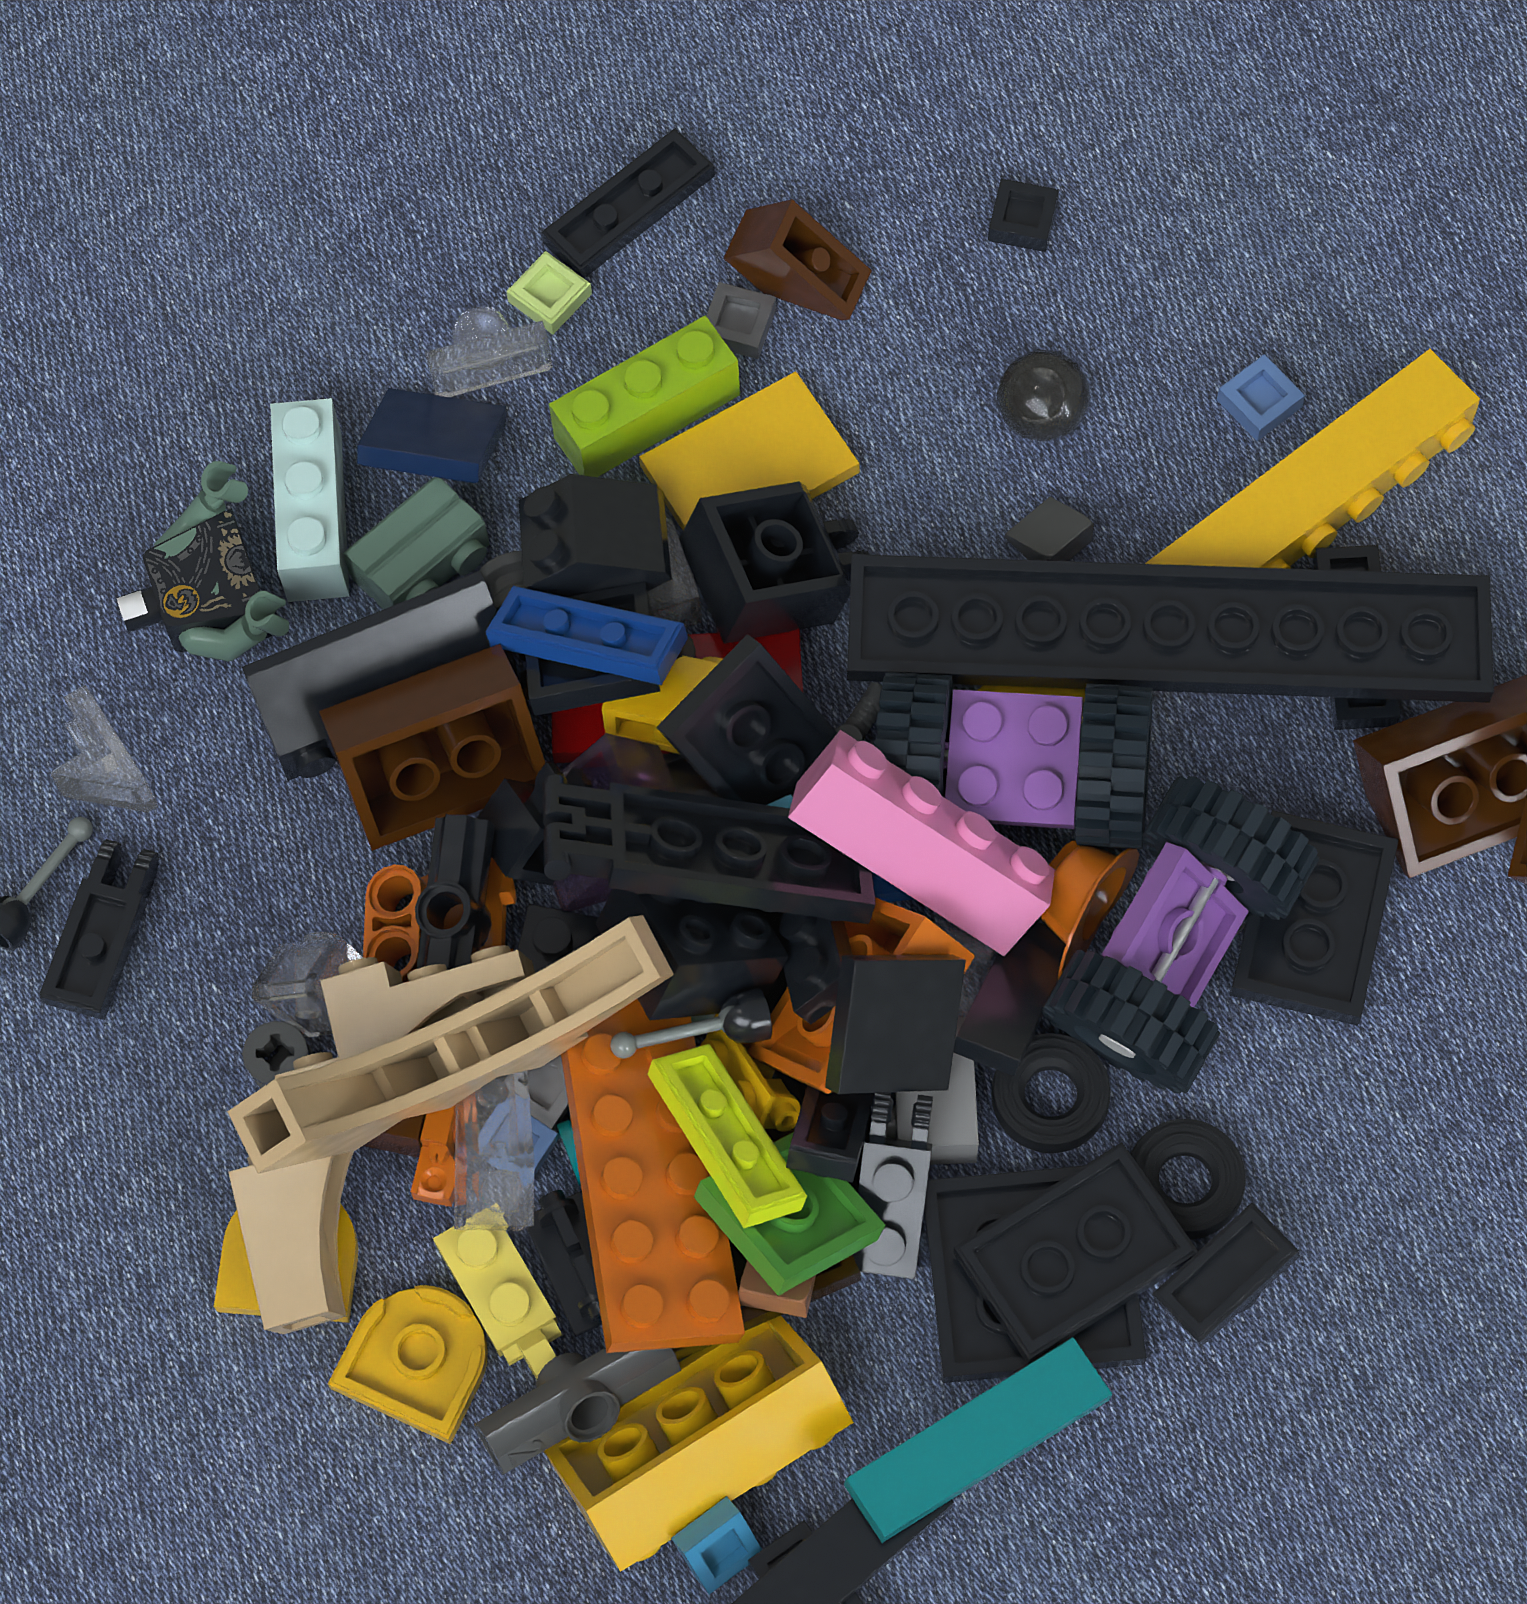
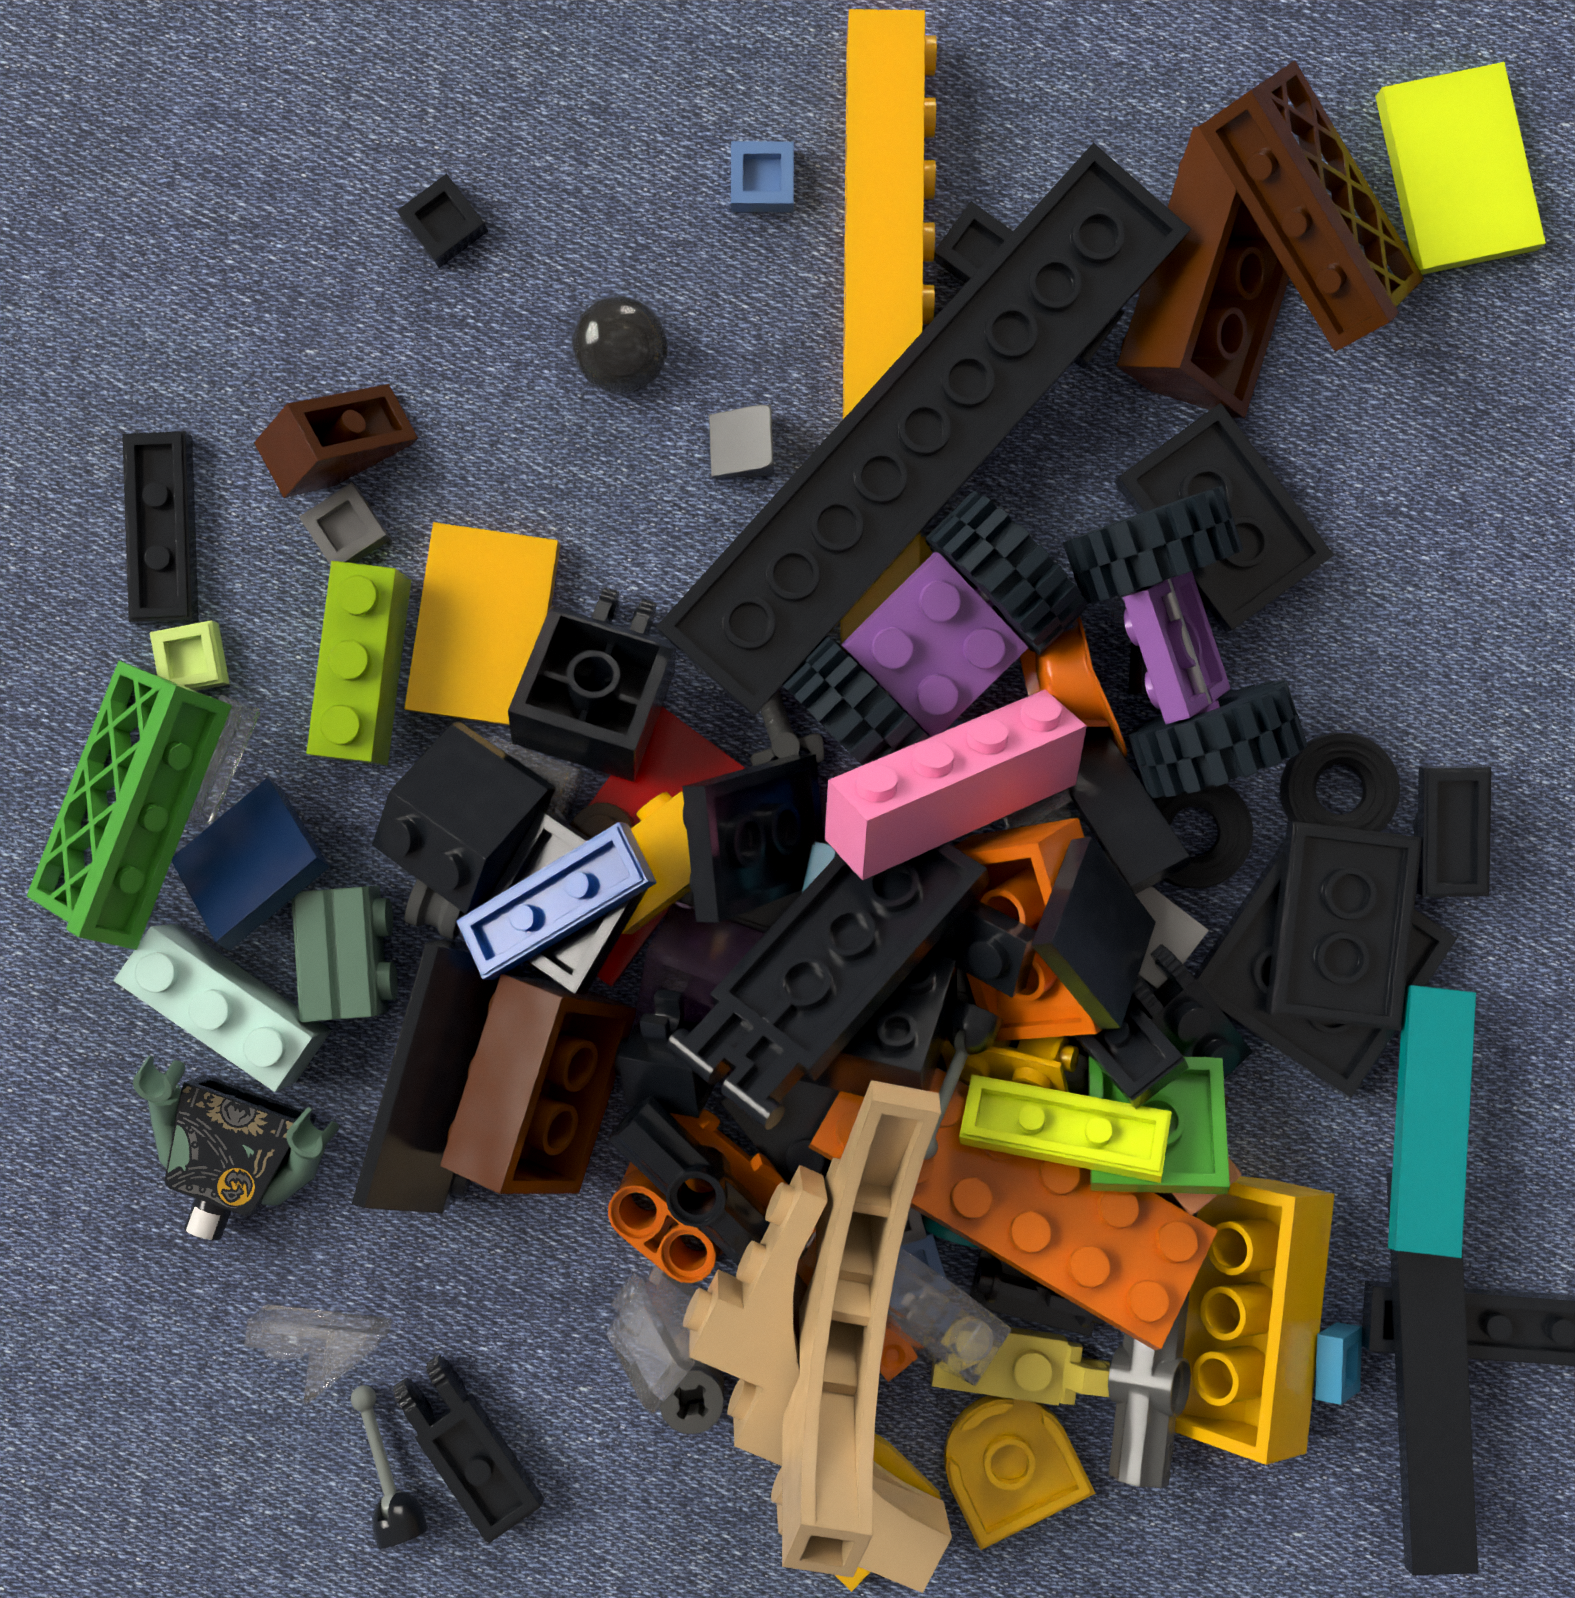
camera: 55 degrees left, 20 degrees up
none -> bright green fence [27,661,232,950]

